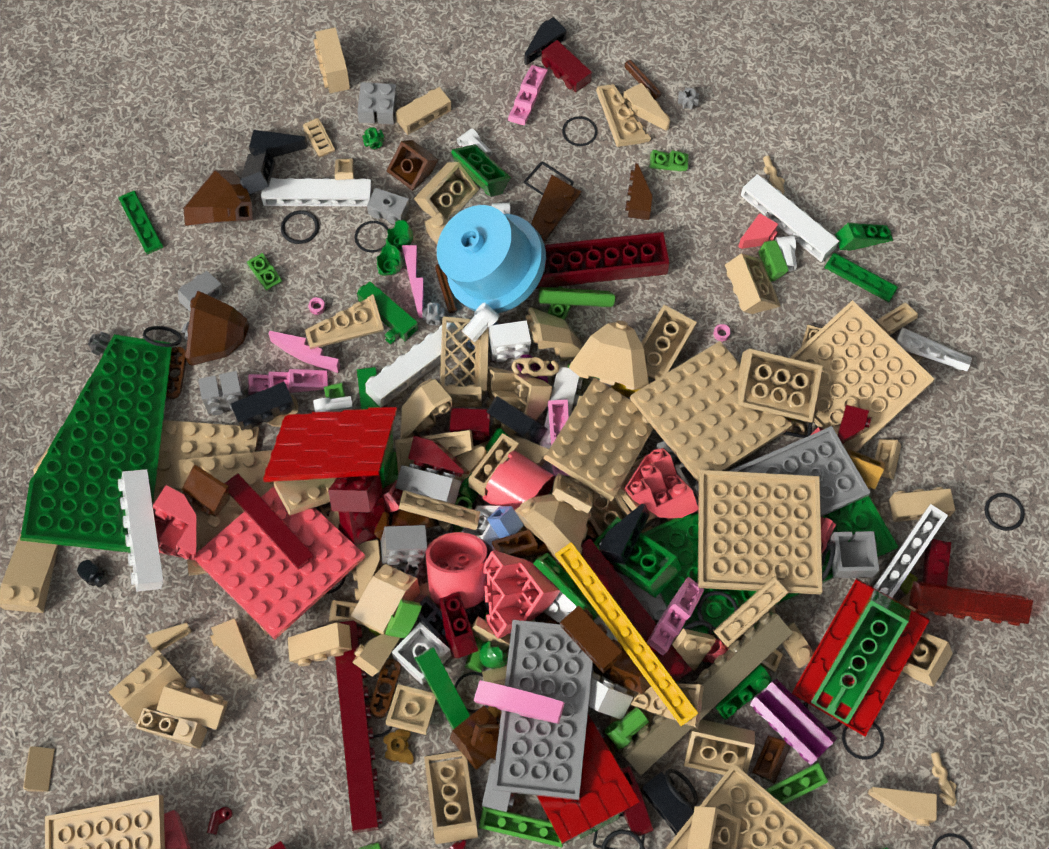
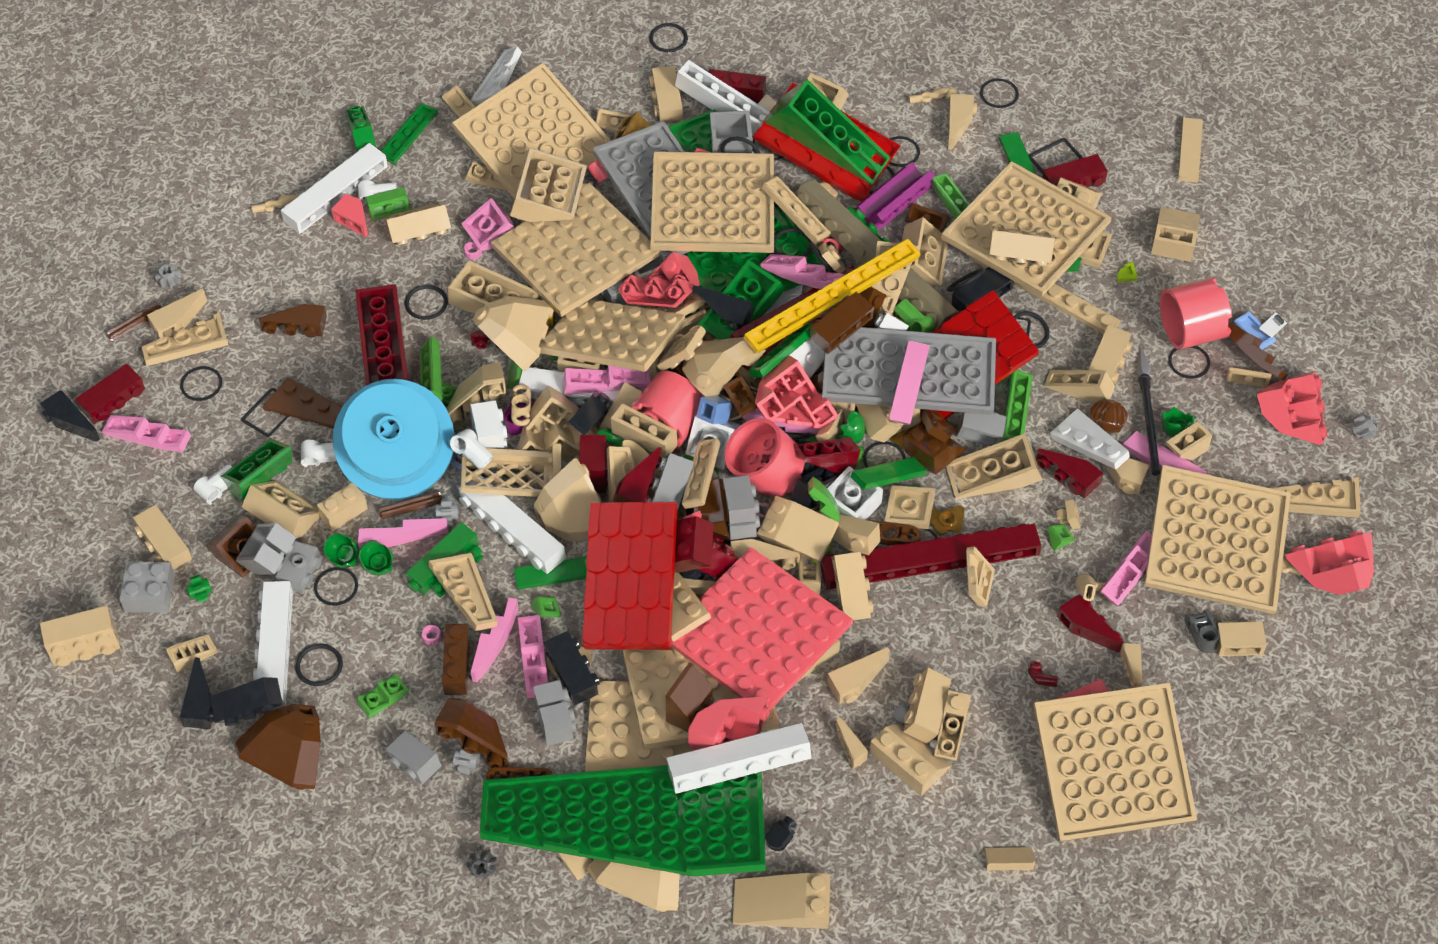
camera: 90 degrees left, 10 degrees down
green tile [118,190,164,255] -> none
black piece [143,326,182,347] -> none
dark red tile [224,473,314,570] -> none
white piece [313,396,353,412] -> none
tan tile [335,158,354,180] -> none
bright green slope [649,150,689,171] -> none
dark red slope [837,405,872,444] -> none
clear red brick [909,581,1033,626] -> none
none -> light grey piece [236,522,296,575]
none -> black tyre [405,285,448,320]
none -> reddish brown brick [442,623,470,695]
none -> bright pink slope [461,198,516,251]
none -> tan wing [966,546,995,607]

